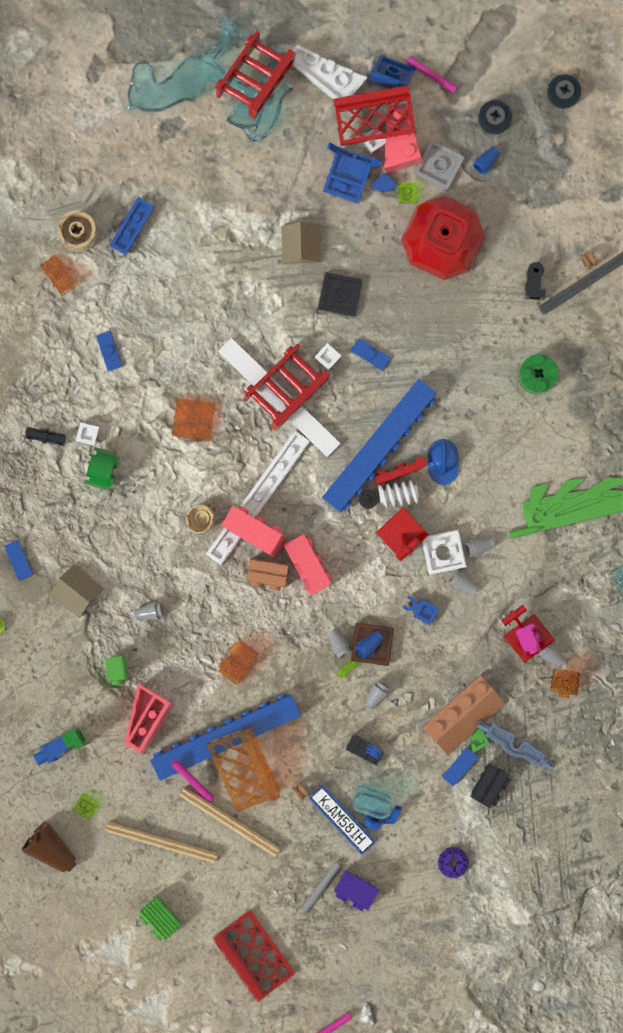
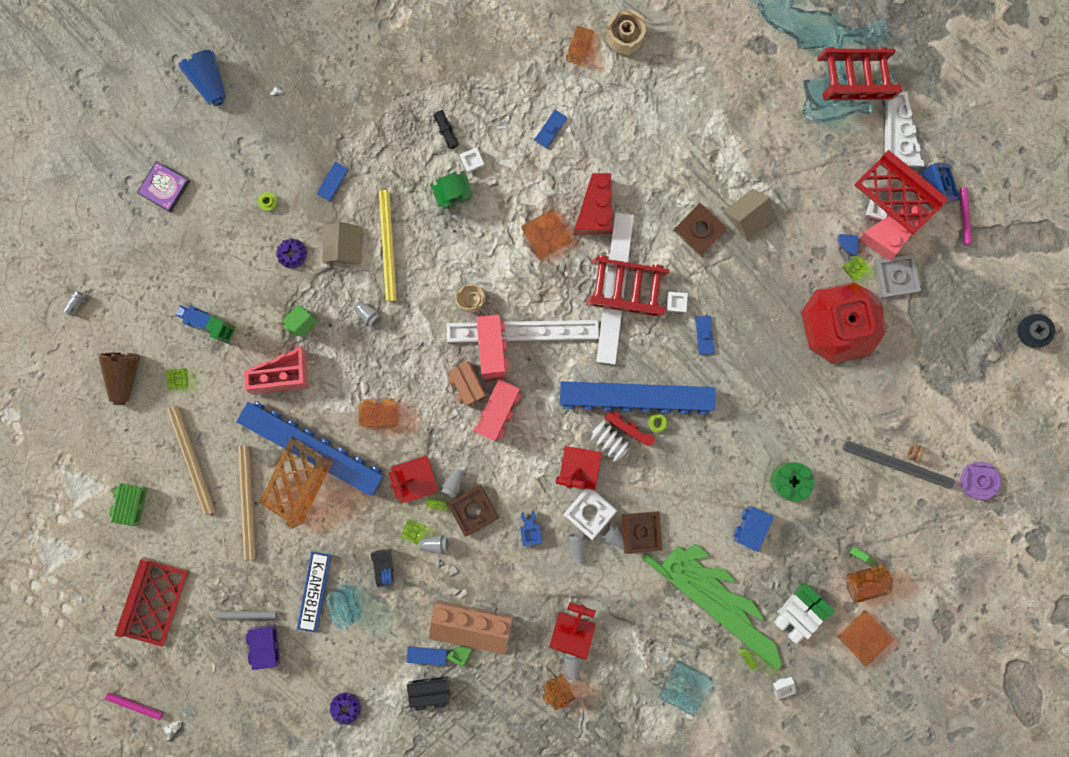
camera: 55 degrees right, 0 degrees up
blue plate [109,197,155,256] -> none
dark pink bar [171,760,214,802] -> none
medium nougat bush [292,782,310,802] -> none
black tile [318,272,362,317] -> none
blue piece [323,143,382,204] -> none
blue cone [355,631,384,659] -> none
black plate [359,490,378,509] -> none
blue plate [364,805,402,830] -> none
blue piece [428,439,459,485] -> none
blue cone [473,147,500,175] -> none
sand blue piece [476,720,554,771] -> none
black wheel [478,100,512,134] -> none
dark pink brick [515,623,541,654] -> none
black leg [525,262,546,300] -> none
none -> dark purple gear [276,238,307,269]
none -> light yellow axle [379,190,397,302]
none -> red plate [389,455,439,504]
none -> clear neon green tile [400,519,426,545]
none -> red wedge [573,173,612,235]
none -> reddish brown tile [621,511,662,554]
none -> lime plate [648,413,668,433]
none -> reddish brown piece [673,203,727,256]
none -> blue brick [733,506,774,552]

